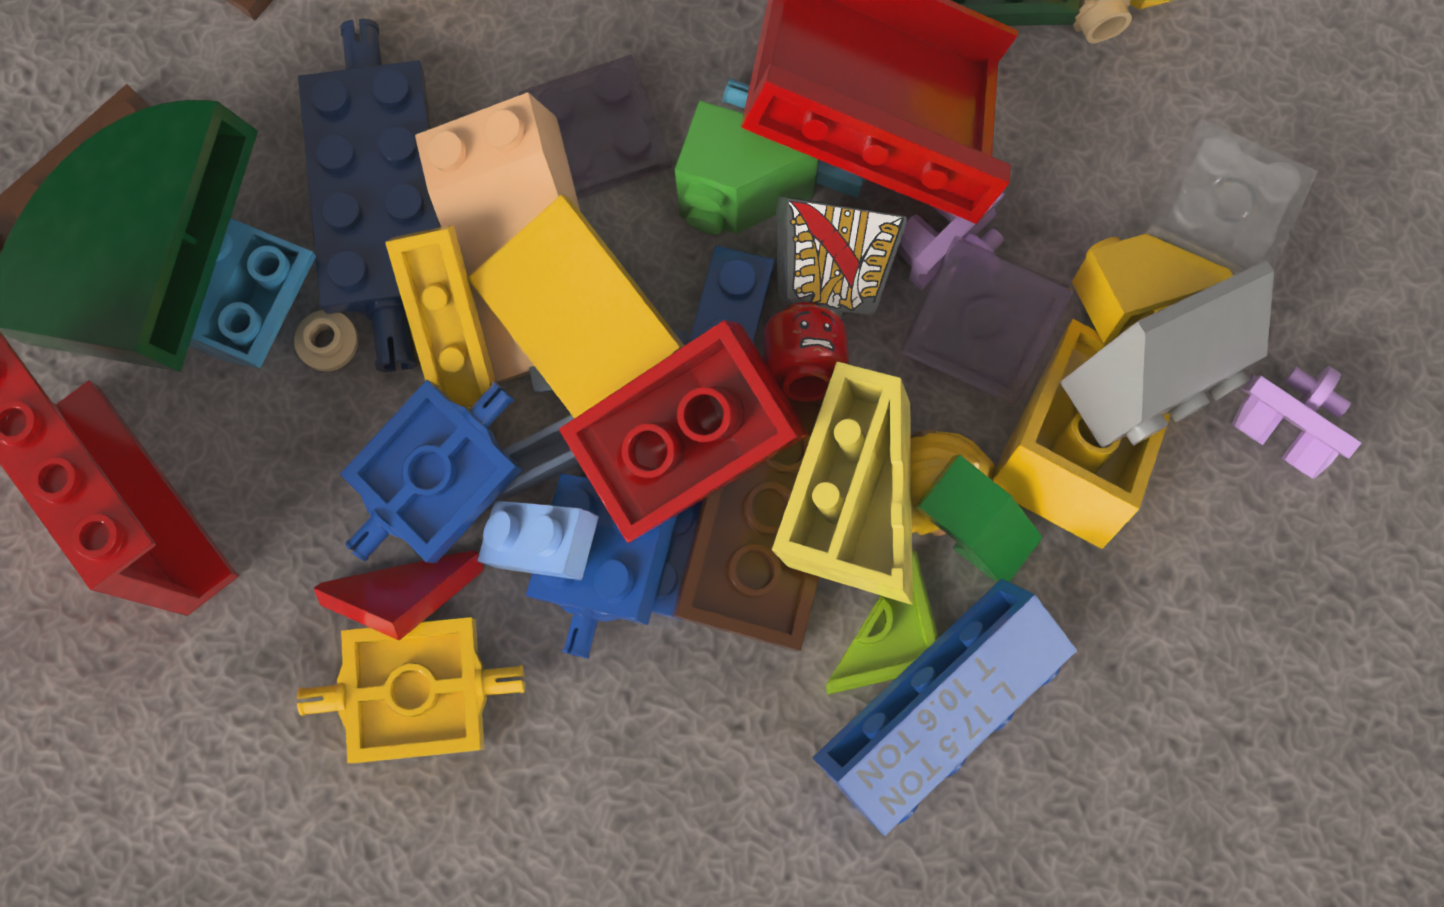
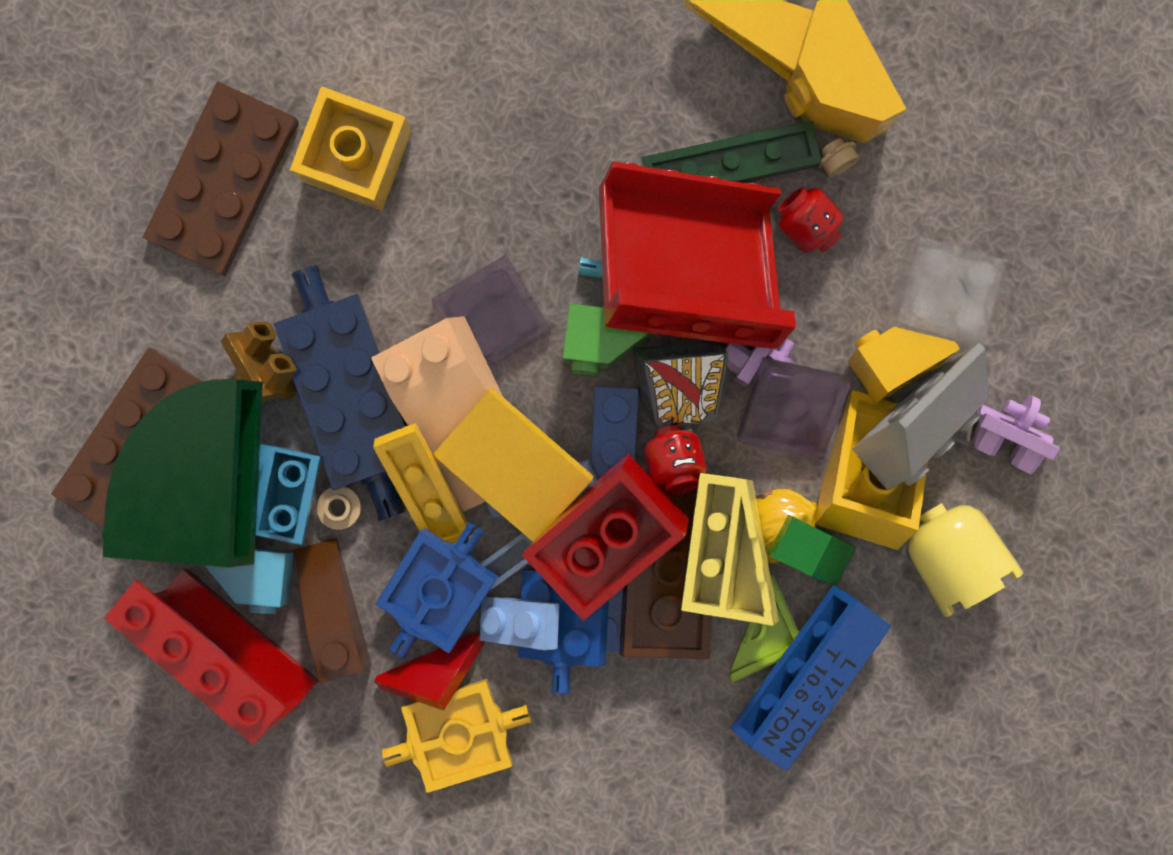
camera: 15 degrees left, 10 degrees up
none -> medium azure slope [205,548,294,614]
none -> pearl gold hips [221,321,298,404]
none -> reddish brown slope [294,538,371,683]
none -> red head [778,187,843,253]
none -> light yellow cylinder [908,503,1024,617]

